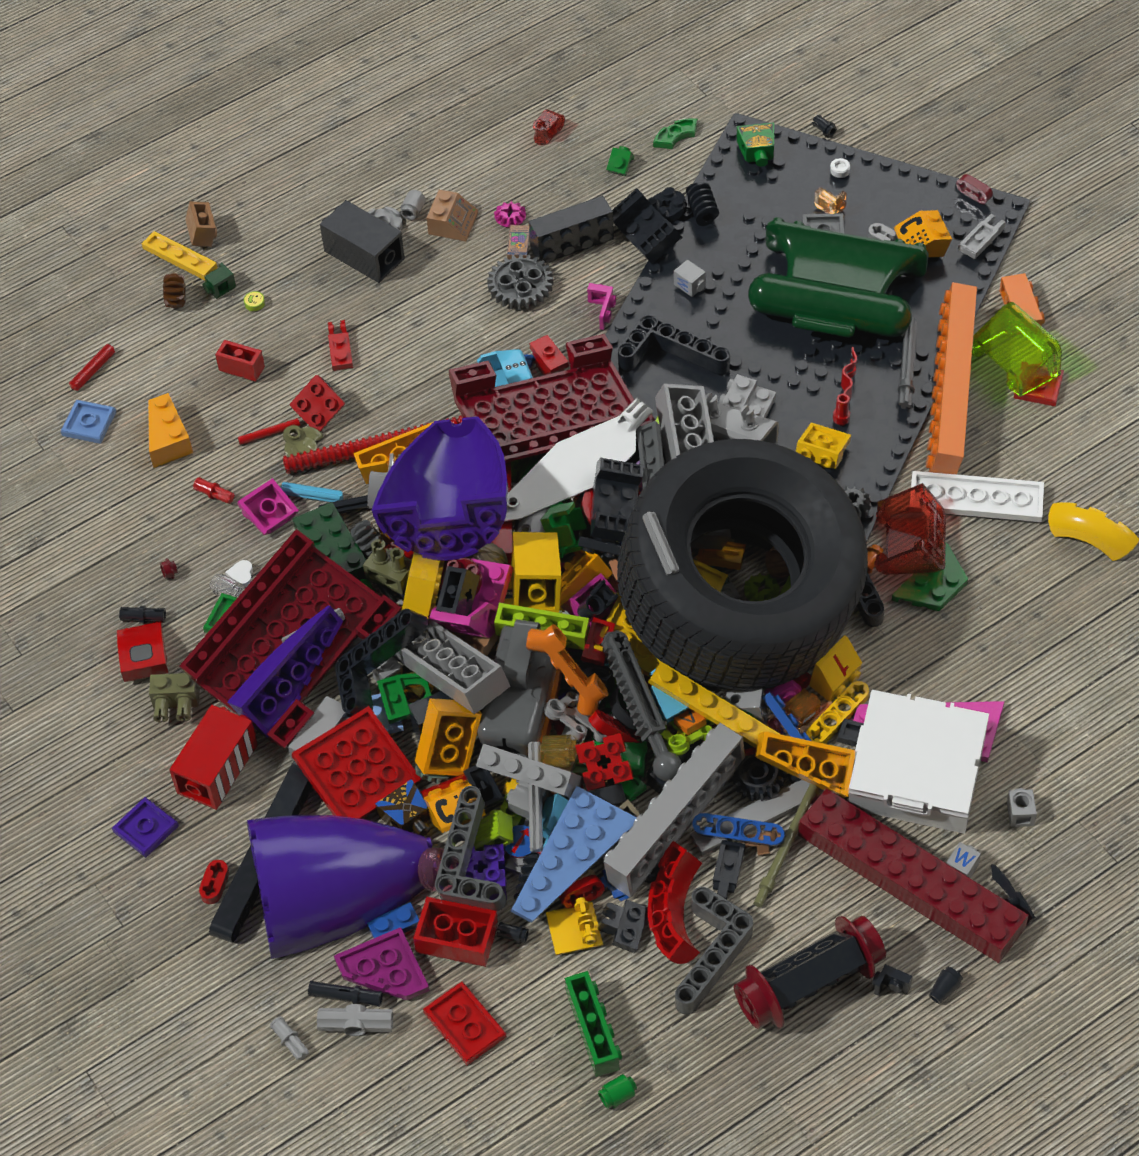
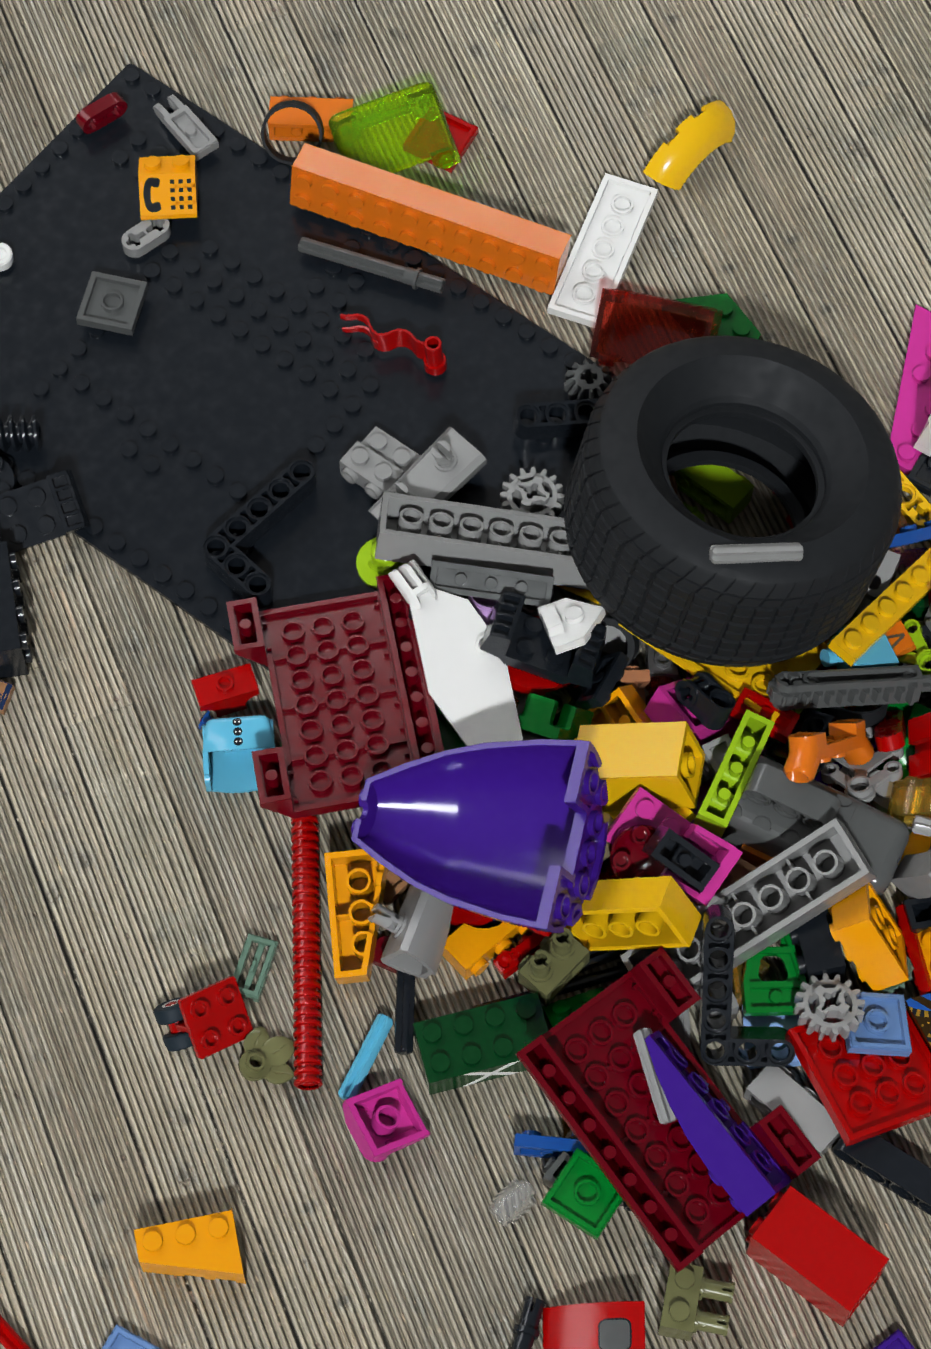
camera: 80 degrees left, 10 degrees up
dark red plate [160,558,178,579] -> none
red axle [193,477,235,504] -> none
red brick [215,340,265,381] -> none
white tile [225,560,253,588] -> none
red bar [237,418,300,445] -> none
red hinge [328,320,353,371] -> none
dark grey gear [351,519,385,557] -> none
dark grey gear [487,254,553,310] -> none
dark pink bracket [587,283,616,330] -> none
light grey brick [674,259,706,297] -> none
dark green piece [748,217,928,338] -> none
yellow plate [796,423,851,469] -> none
clear orange bracket [814,187,847,214] -> none
none -> sand green tile [233,933,279,1003]
none -> black tyre [261,100,324,165]
none -> white plate [537,598,606,655]
none -> light grey gear [793,973,865,1042]
none -> medium blue tile [845,991,912,1057]

